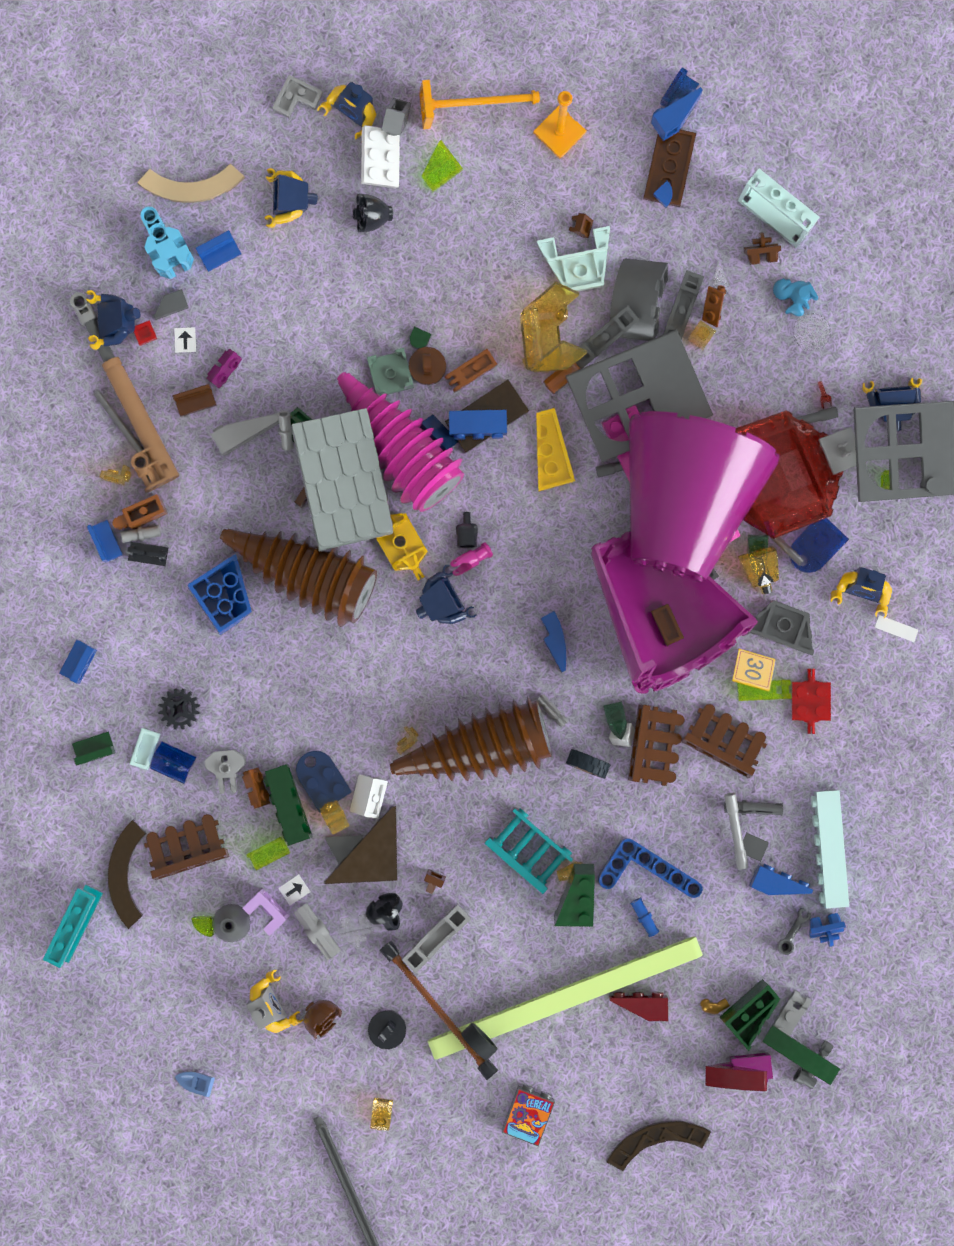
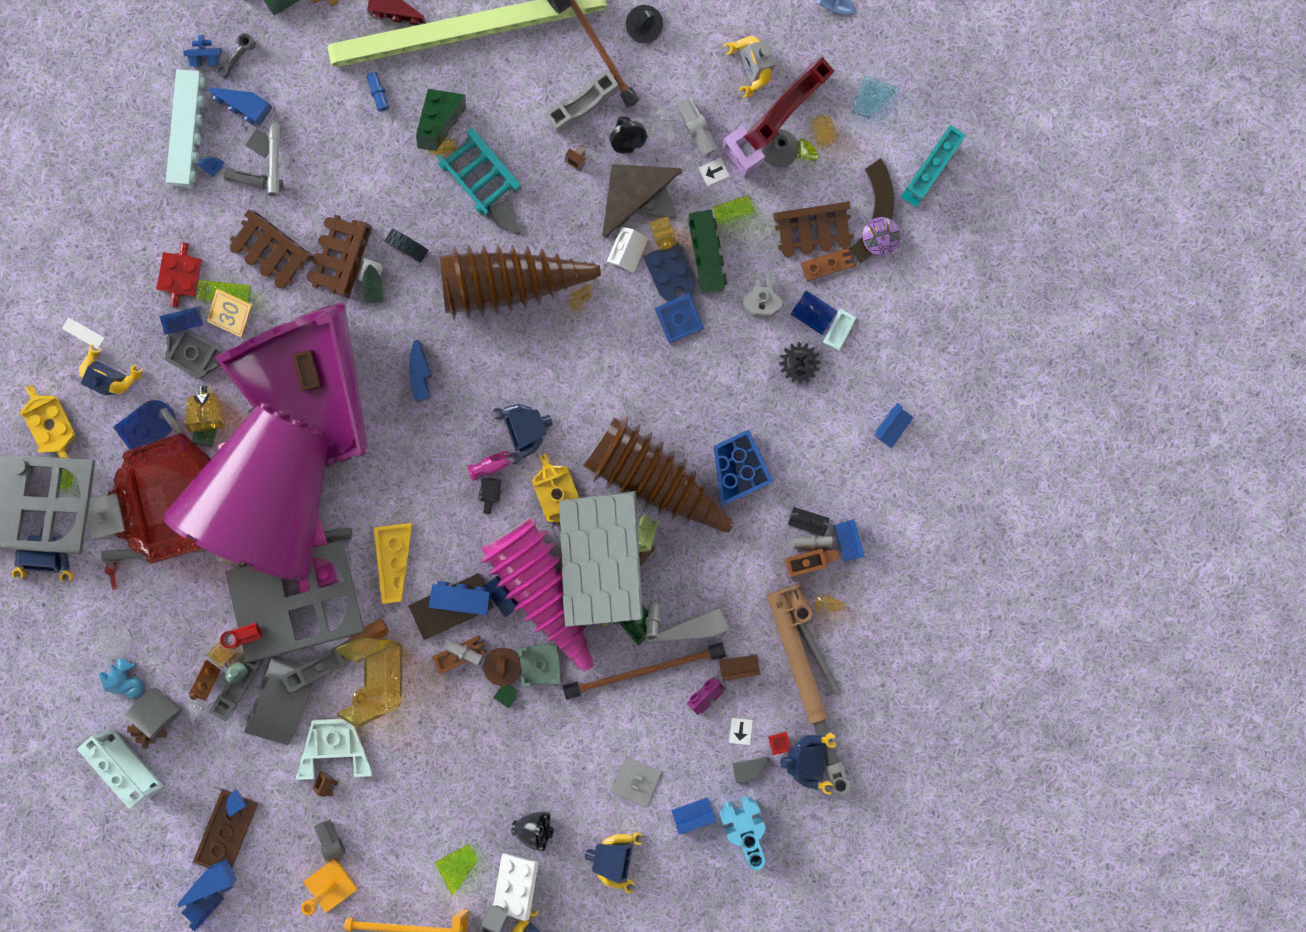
camera: 165 degrees left, 0 degrees up
dark green panel [72,731,116,766] -> none
tan tile [137,164,245,203] -> none
dark orange hinge [242,767,270,809] -> none
reddish brown cylinder [304,1000,342,1039] -> none
light grey axle [537,694,568,727] -> none
blue beam [598,838,703,898] -> none
none -> yellow plate [19,384,76,458]
none -> dark grey slope [124,688,182,740]
none -> clear blue panel [159,305,204,335]
none -> blue tile [197,157,225,177]
none -> red piece [220,622,262,649]
none -> sand green piece [226,662,249,684]
none -> dark grey piece [314,819,345,862]
none -> light grey pin [444,638,484,667]
none -> dark grey tile [490,200,520,234]
none -> dark orange hose [562,642,726,700]
none -> light grey piece [612,756,661,807]
none -> yellowish green hinge [638,515,658,552]
none -> blue tile [654,293,704,343]
none -> dark red arch [744,57,835,151]
none -> dark orange hinge [801,248,856,282]
none -> clear yellow brick [811,115,837,147]
none -> clear light blue wing [851,75,899,119]
none -> medium lavender dish [862,217,901,255]

